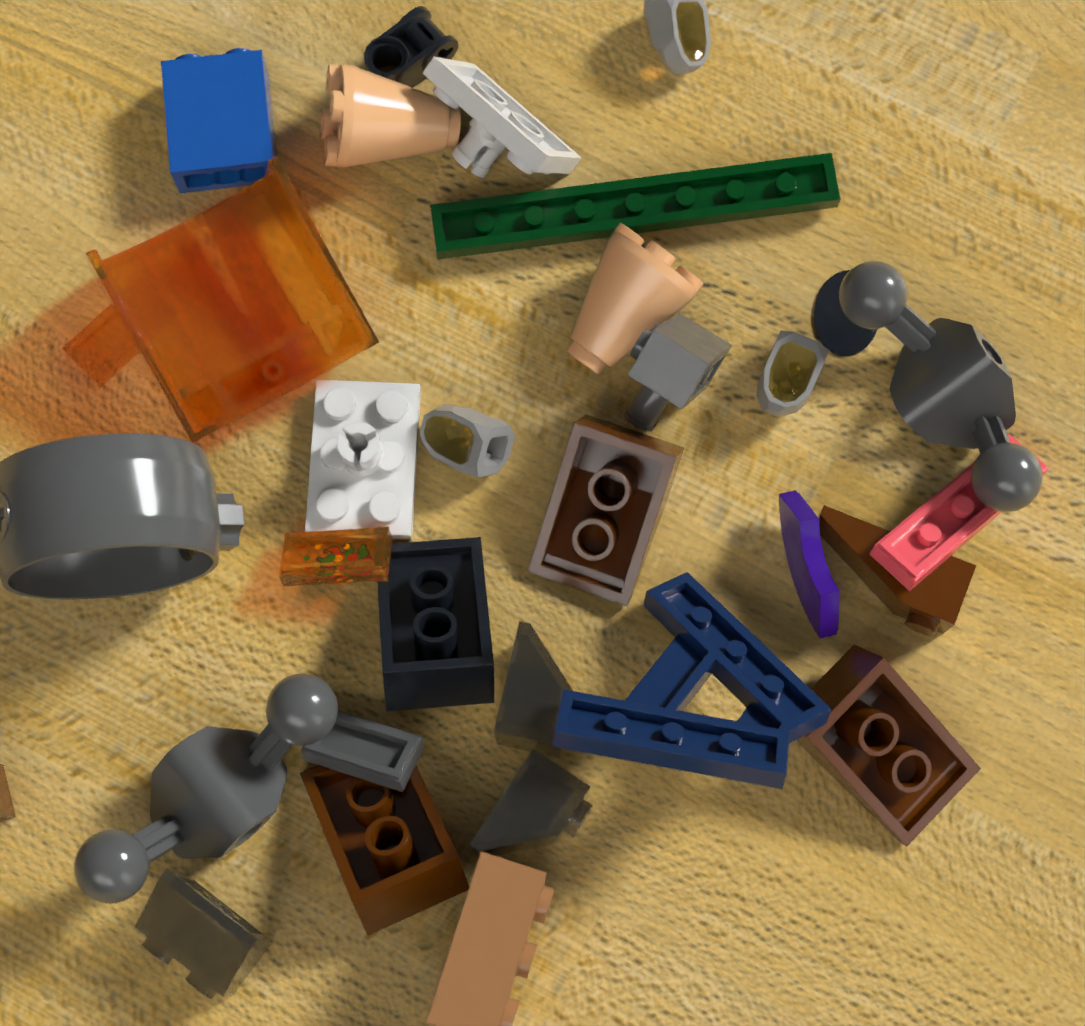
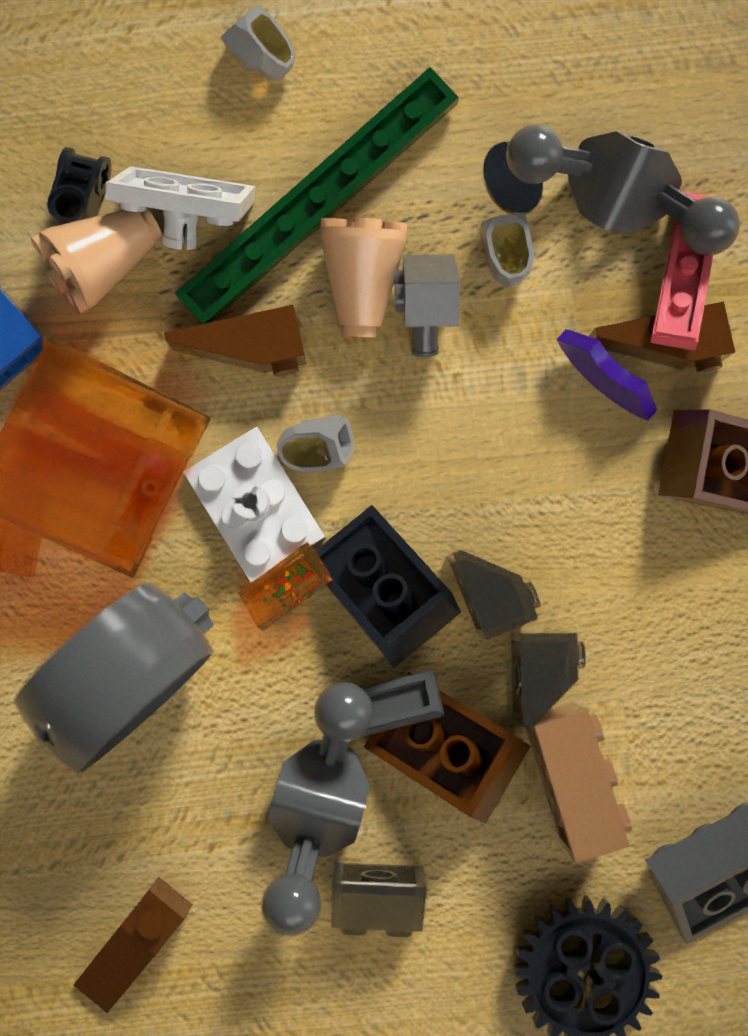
camera: 35 degrees left, 10 degrees up
reddish brown slope [528,414,684,606] -> none
dark blue plate [552,572,831,789] -> none
none -> reddish brown slope [164,304,307,376]

